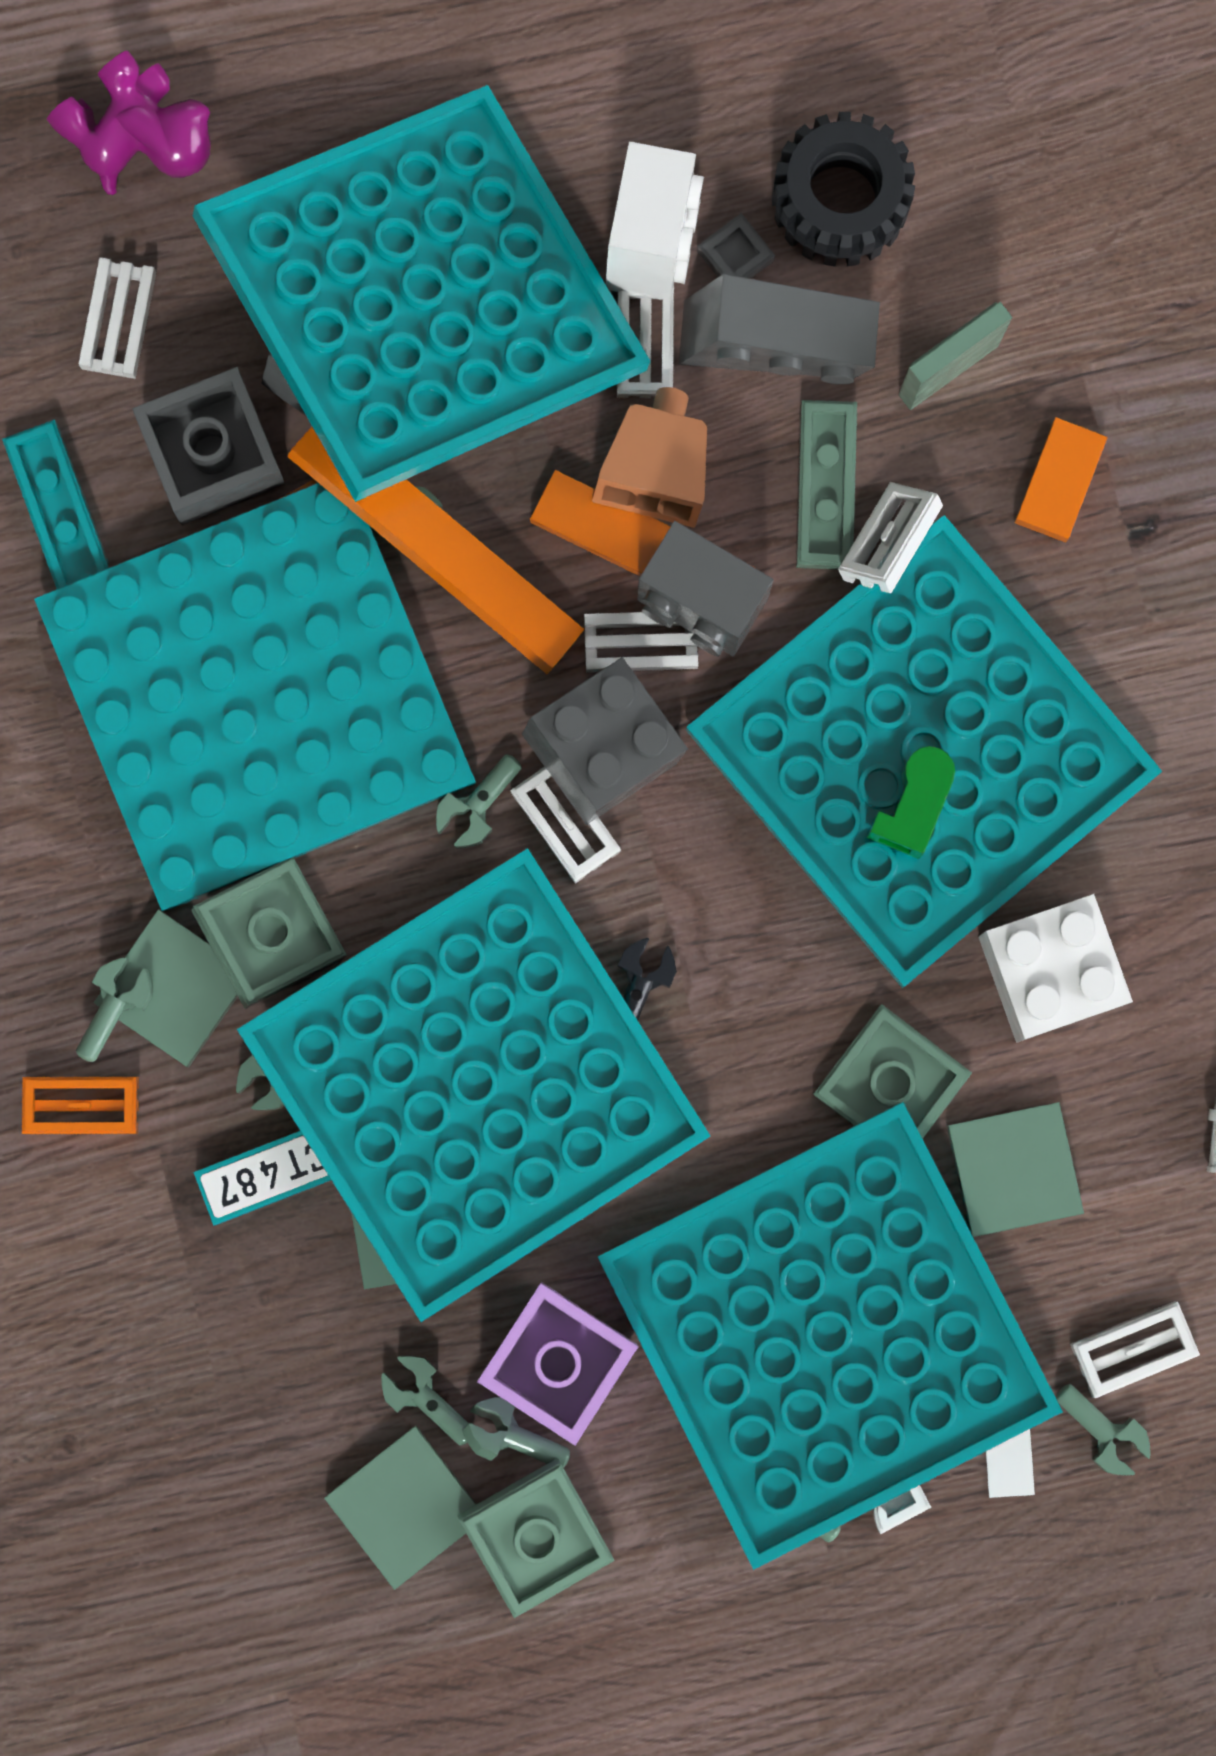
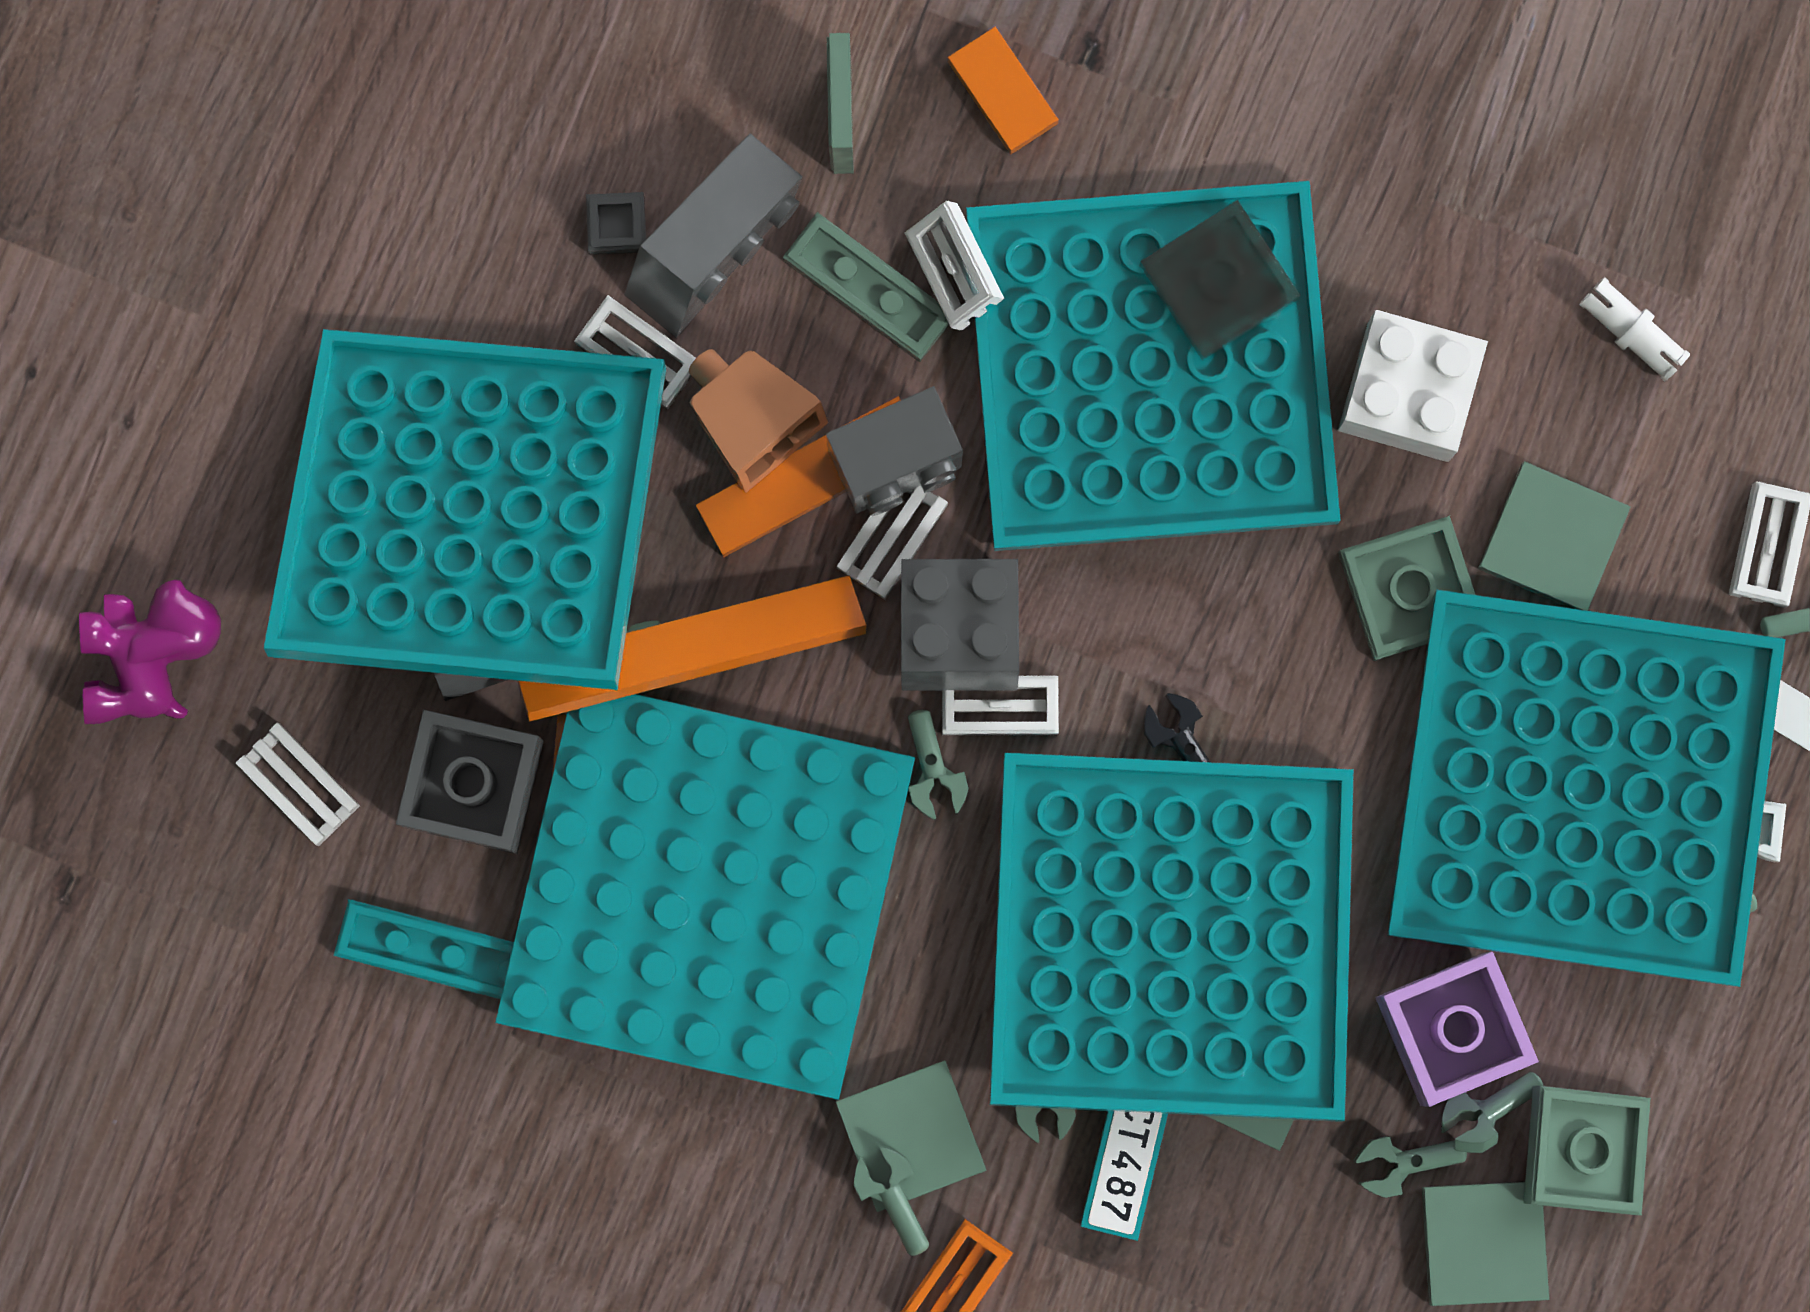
camera: 50 degrees left, 0 degrees up
sand green tile [191,857,347,1009] -> none
white brick [606,141,704,300] -> none
black tyre [772,112,915,267] -> none
green leg [866,746,955,859] -> none
none -> clear smoke tile [1140,200,1301,361]

